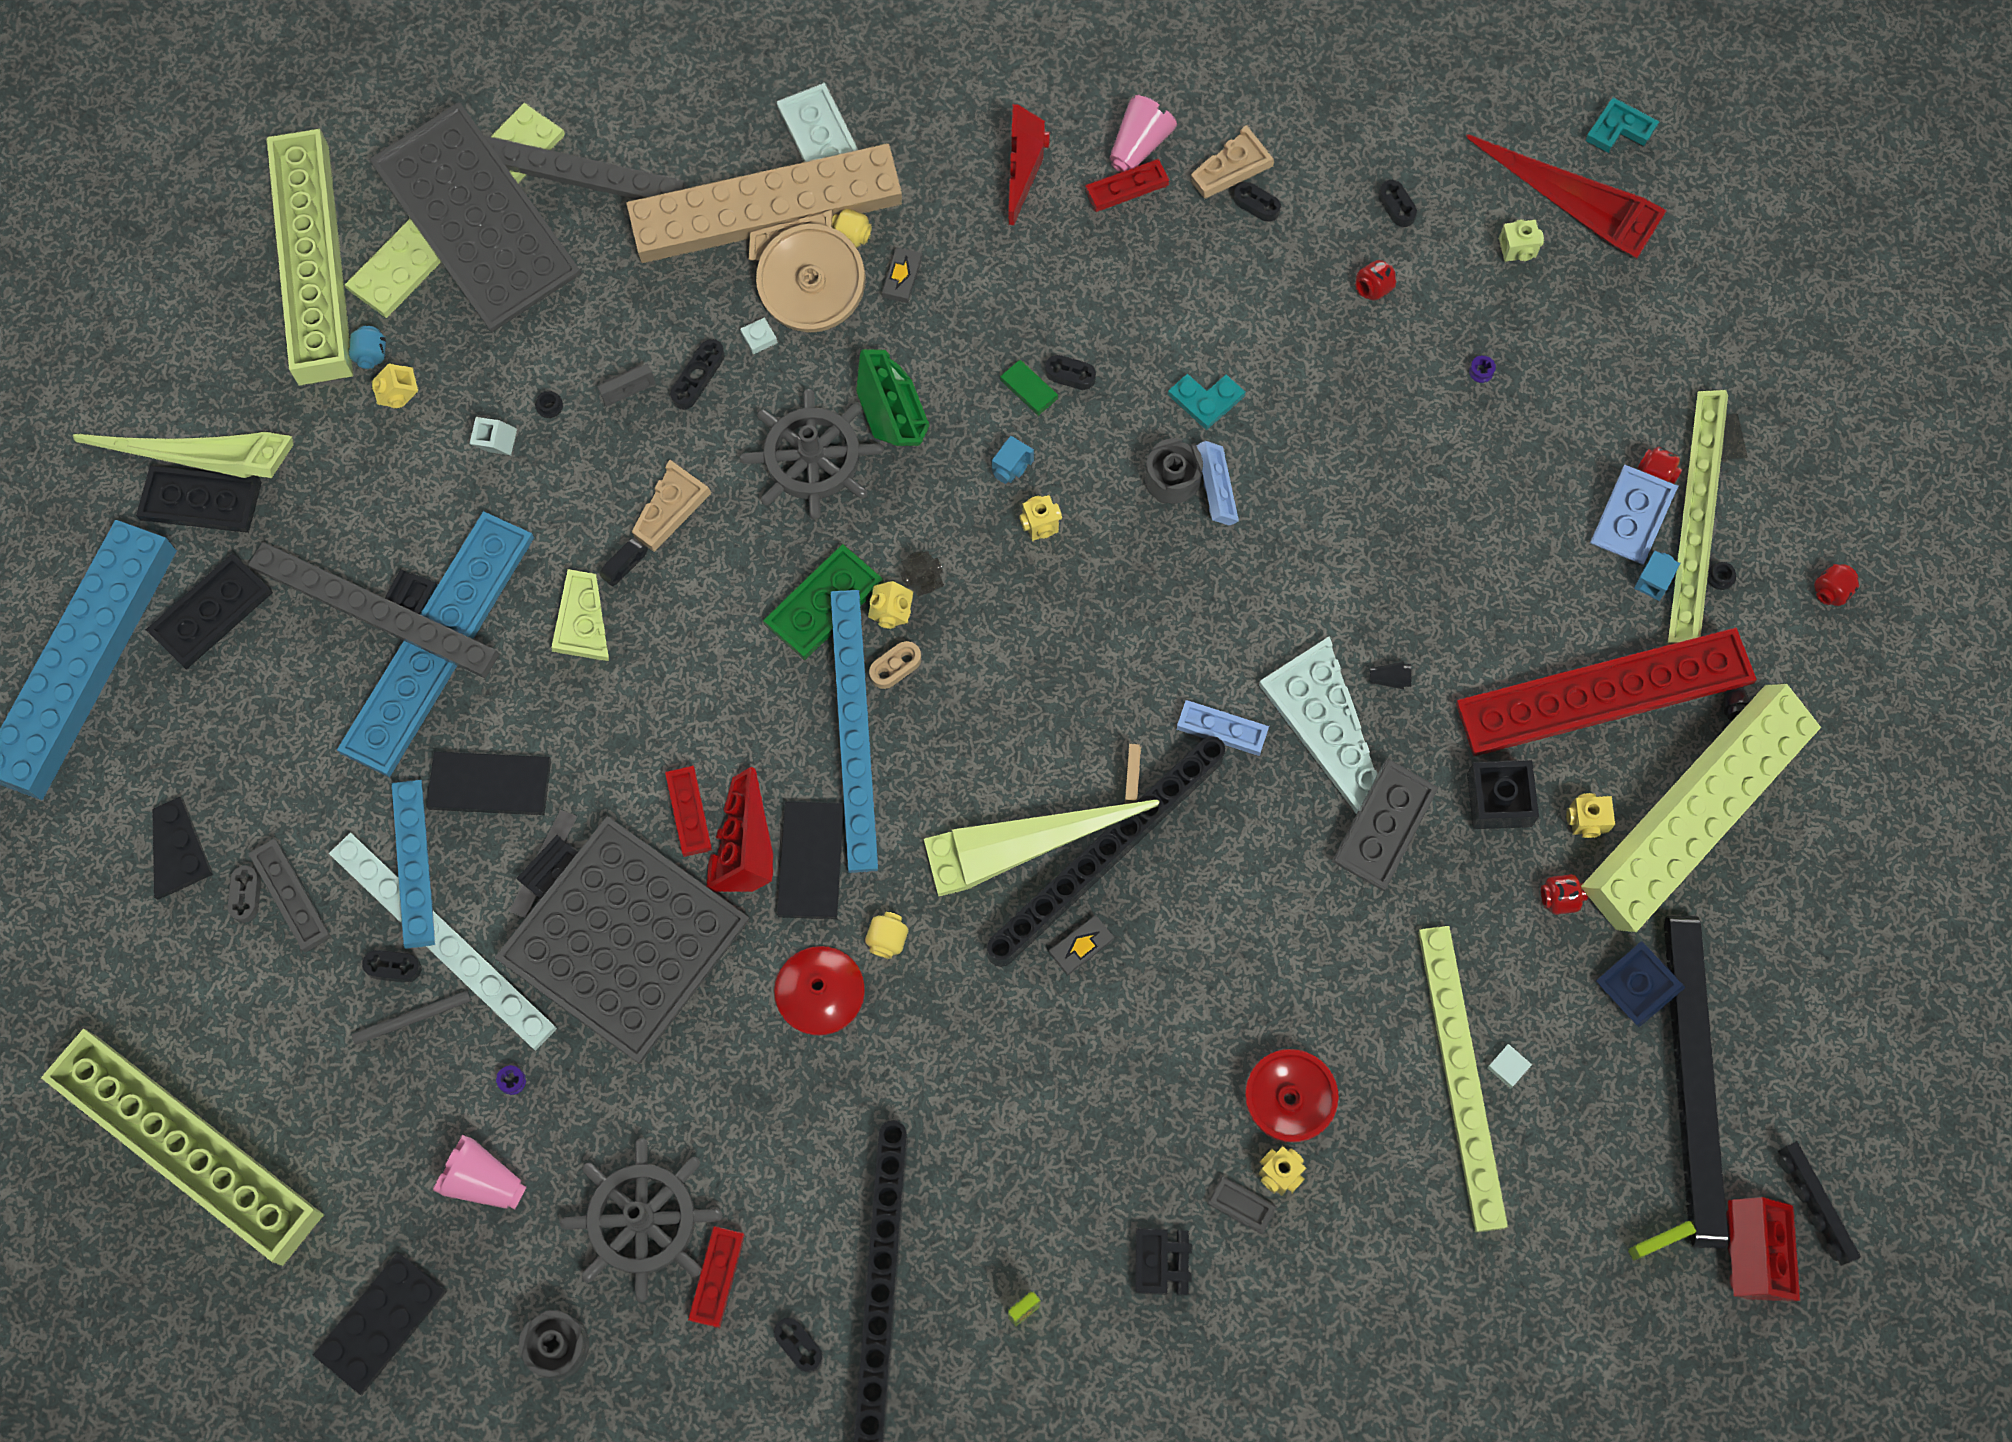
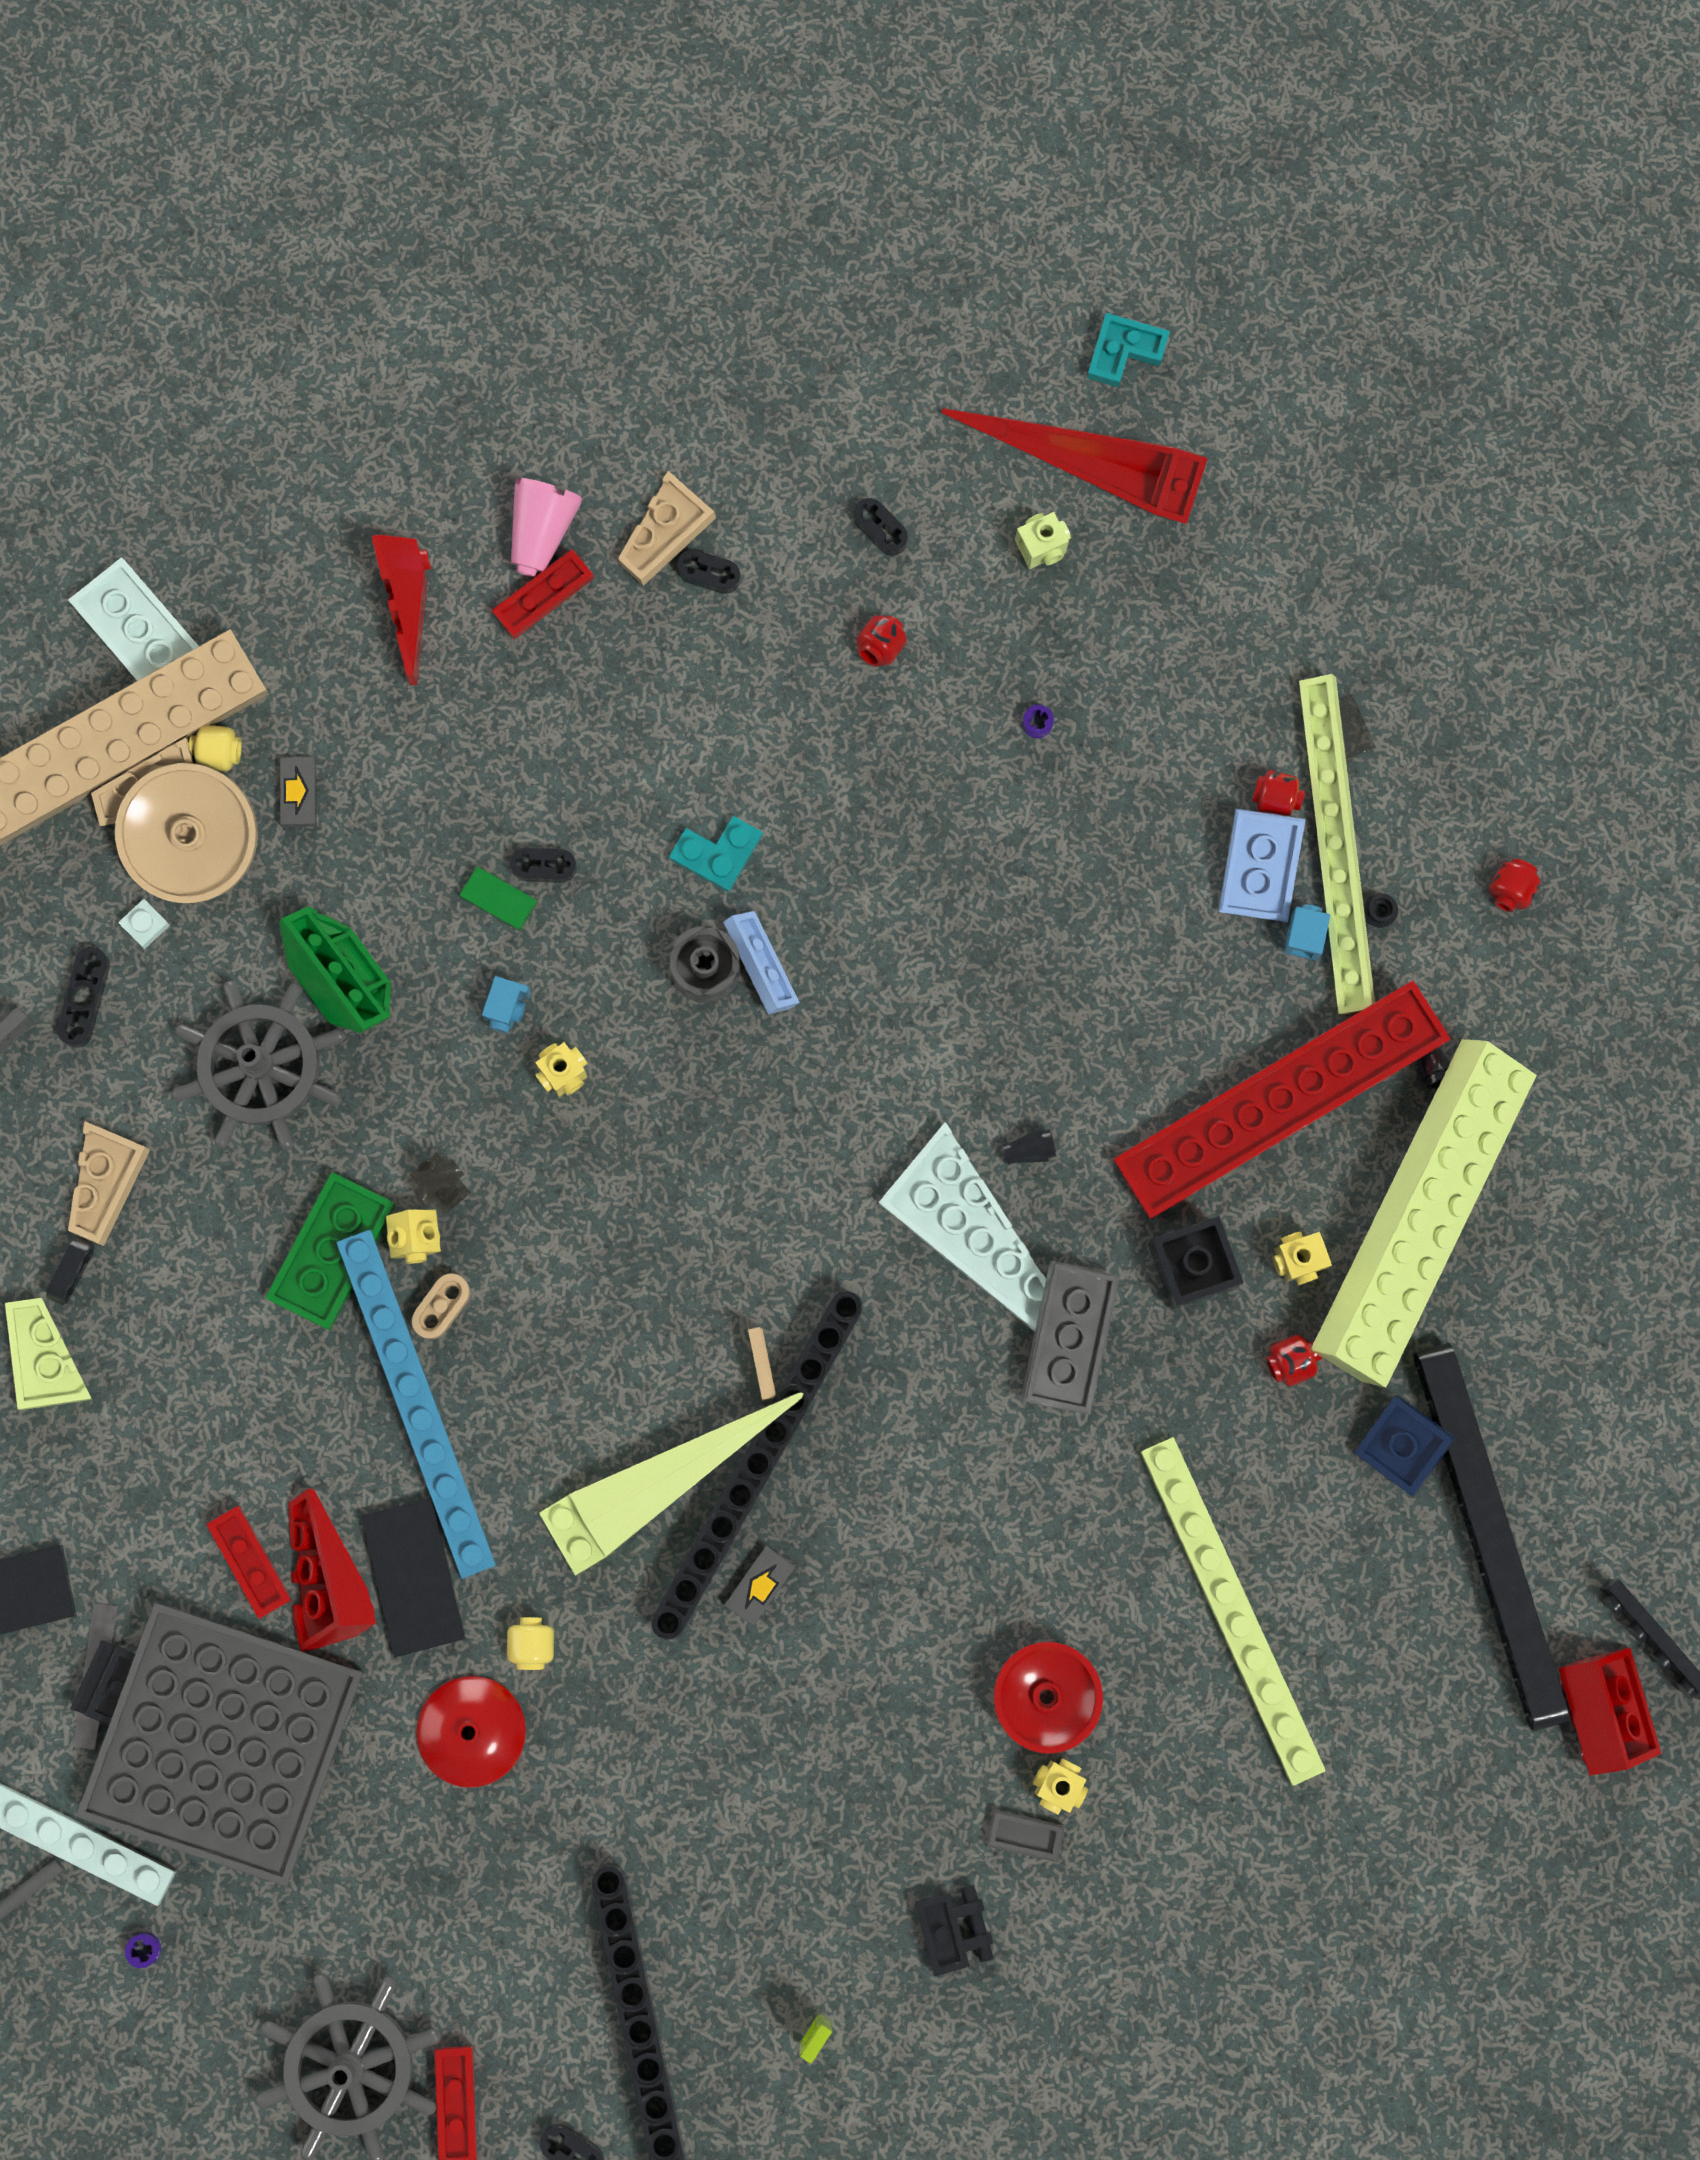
camera: 25 degrees left, 10 degrees up
bright pink cone [433,1135,527,1209] -> none
light blue plate [1176,700,1269,756] -> none
light aqua tile [1487,1044,1532,1089] -> none
lime tile [1629,1221,1696,1261] -> none

